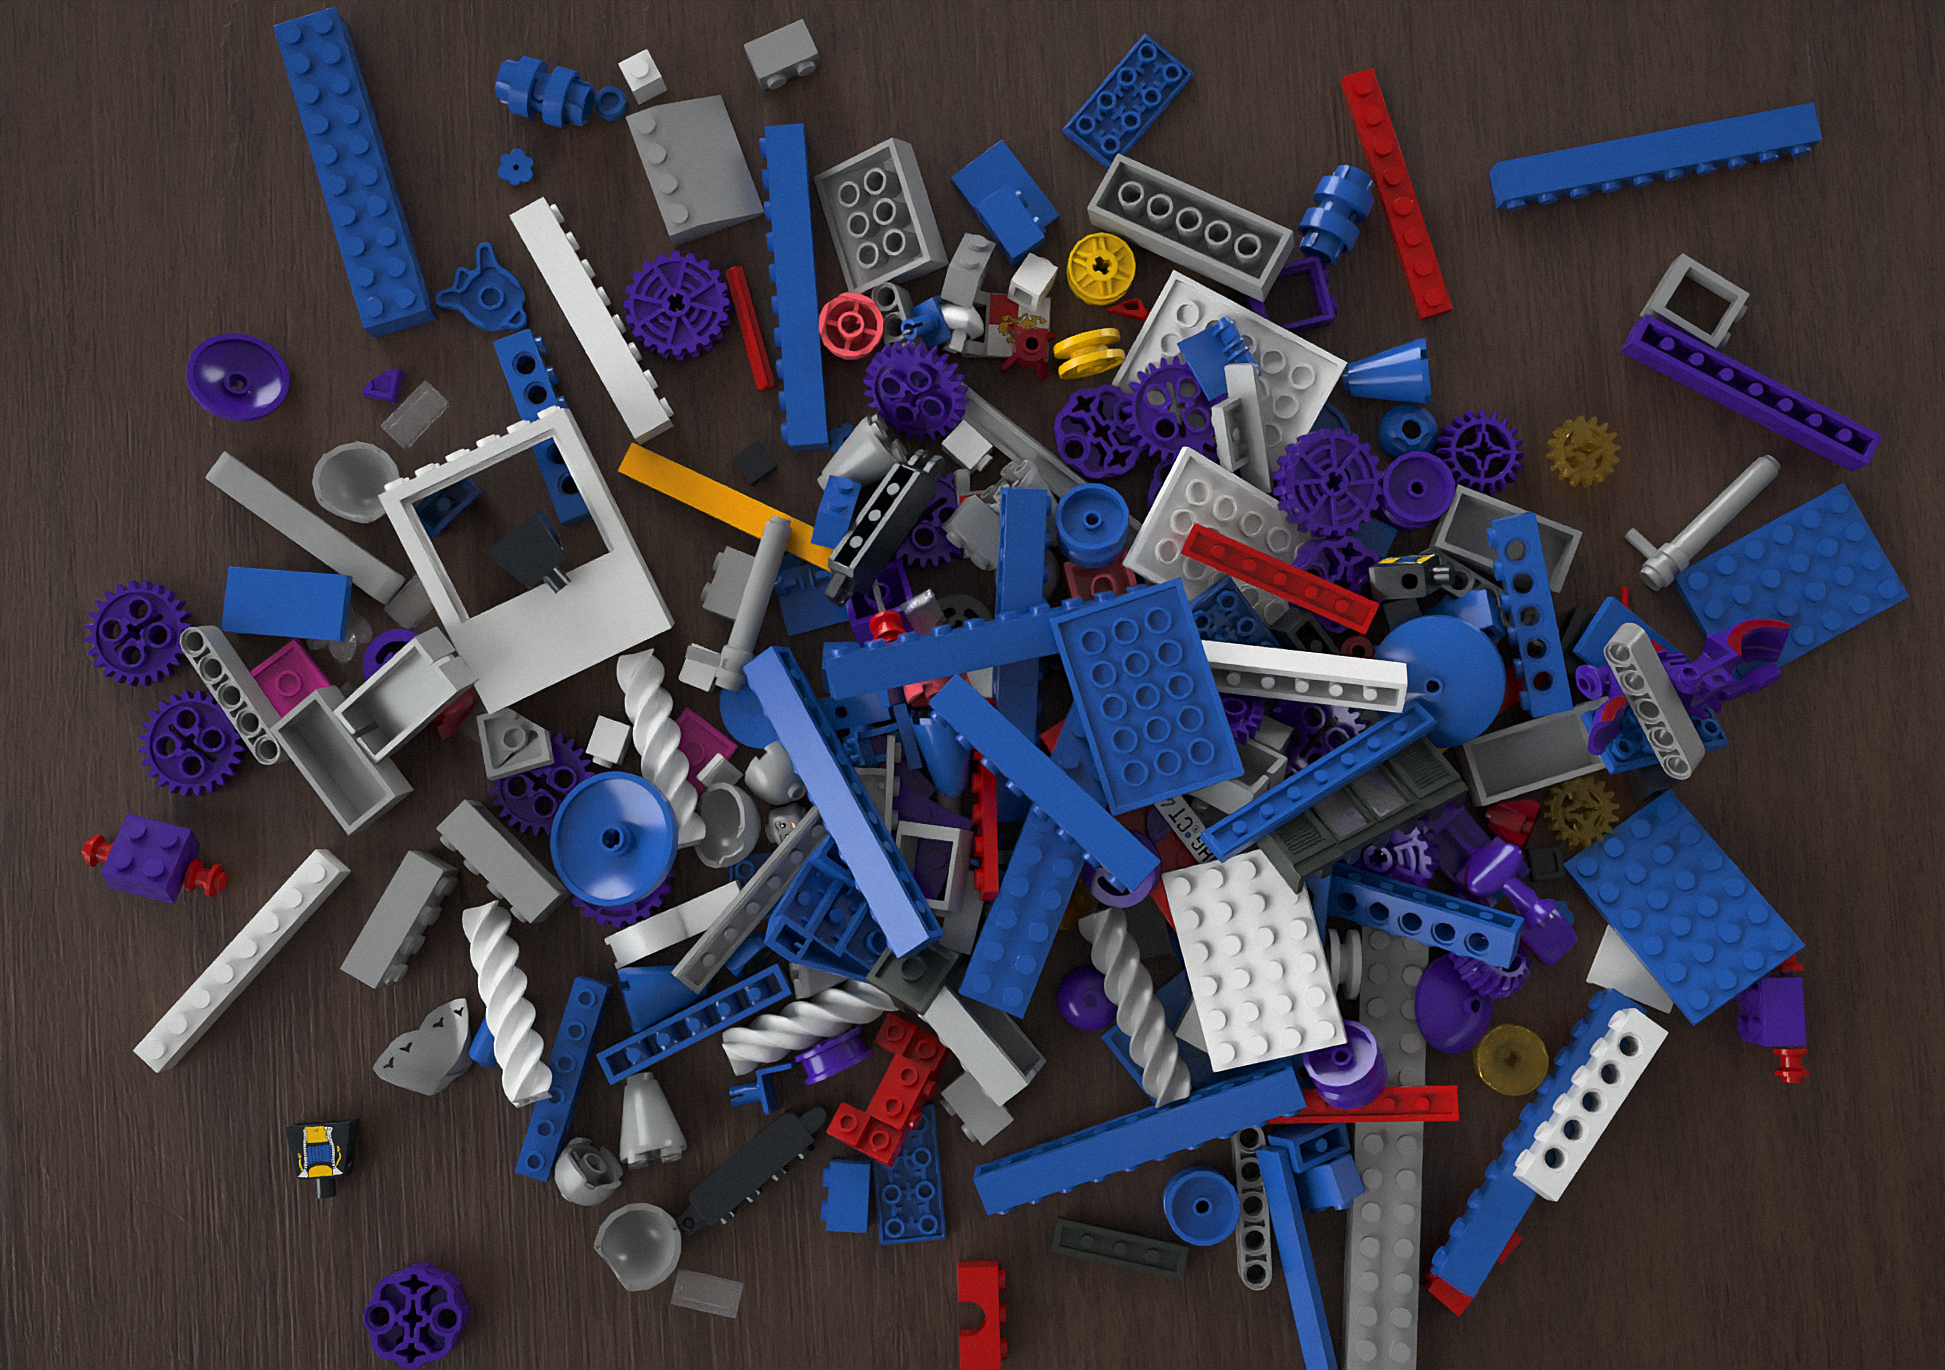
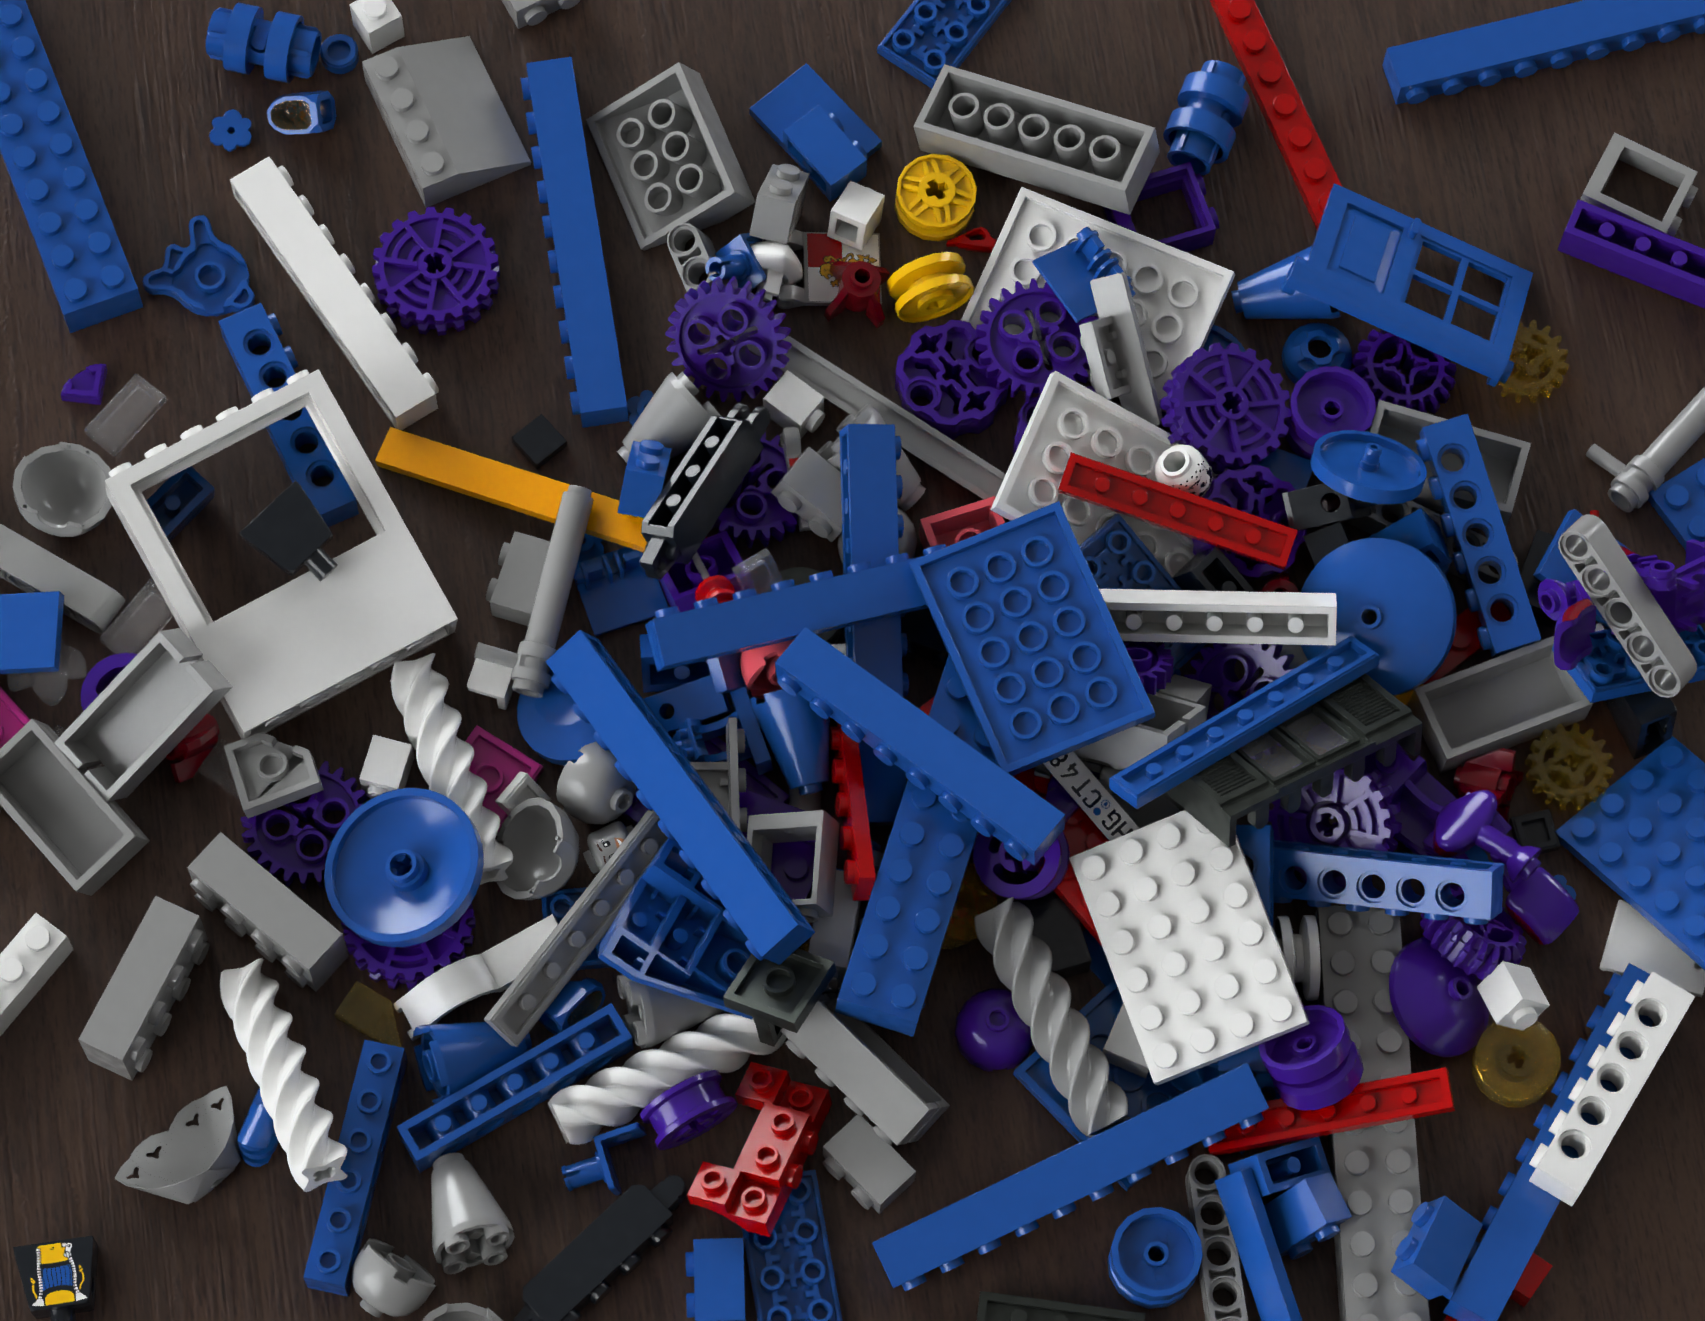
camera: 10 degrees left, 15 degrees down
red axle [725,266,776,391] -> none
coral cylinder [819,292,884,360] -> none
blue wheel [1055,483,1129,569] -> none
none -> rock [266,91,336,135]
none -> clear yellow tile [334,980,401,1047]
none -> white head [1155,444,1212,497]
none -> blue door [1281,183,1533,387]
none -> blue piece [1310,430,1427,504]
none -> blue brick [1391,1196,1483,1300]
none -> white brick [1477,961,1550,1031]

